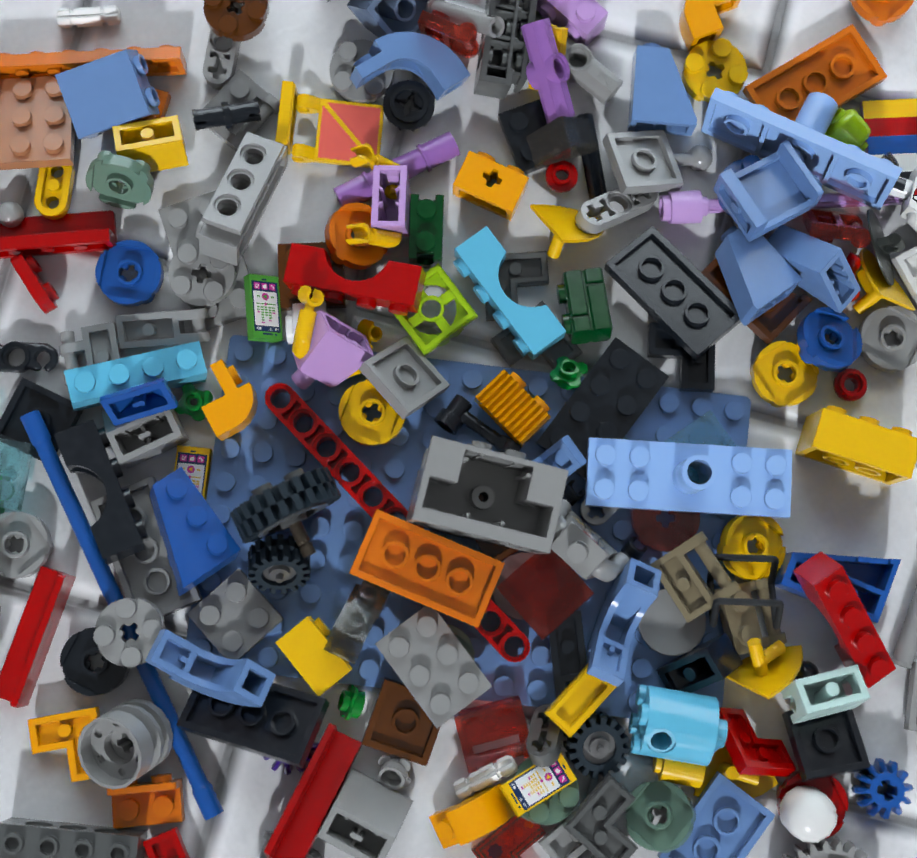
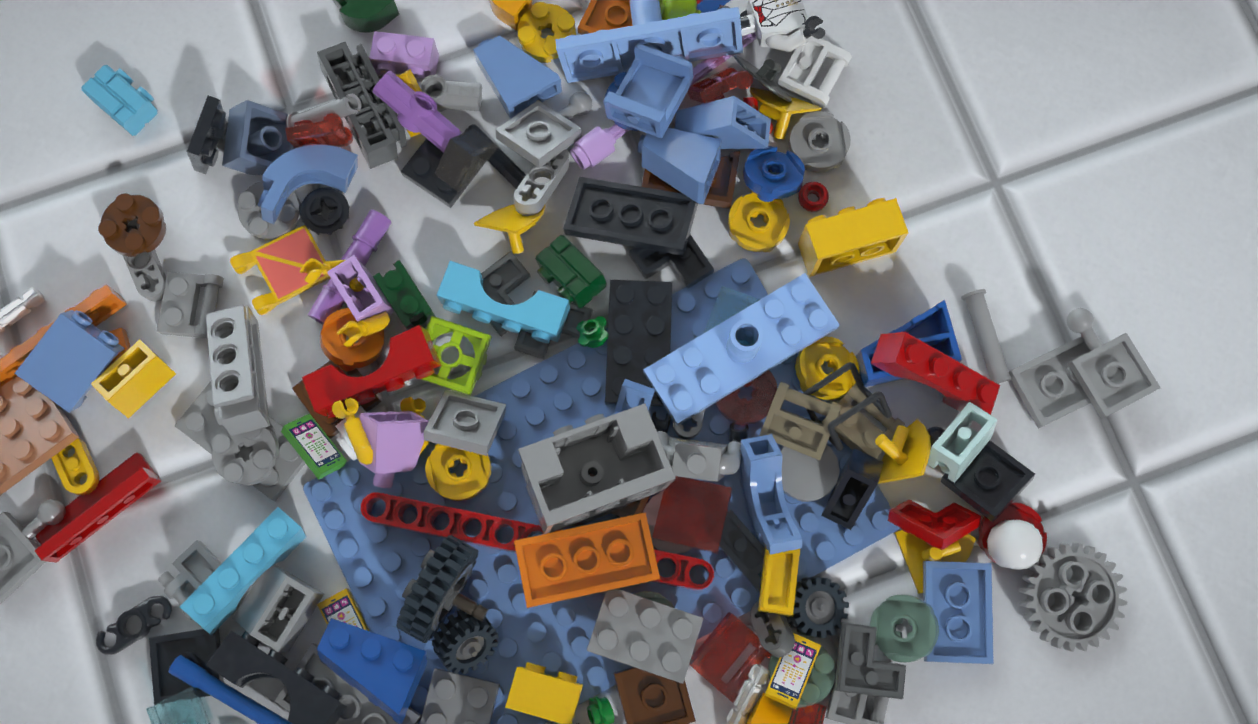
camera: 30 degrees left, 5 degrees down
red plate [10,252,60,314] -> none
sand green plate [85,150,154,209] -> none
blue plate [95,240,164,307] -> none
blue slope [99,378,178,426] -> none
light grey plate [115,307,211,349] -> none
green plate [175,383,213,421] -> none
black pin [192,100,261,131] -> none
light orange brick [201,359,258,441] -> none
yellow tile [275,81,299,155] -> none
clear smoke window [323,580,390,665] -> none
black brick [434,395,522,452] -> none
light orange brick [453,150,529,221] -> none
light orange brick [474,369,551,447] -> none
red plate [545,160,578,193] -> none
medium azure cylinder [628,684,728,766] -> none
yellow brick [652,757,706,788] -> none
blue gear [851,758,914,819] -> none

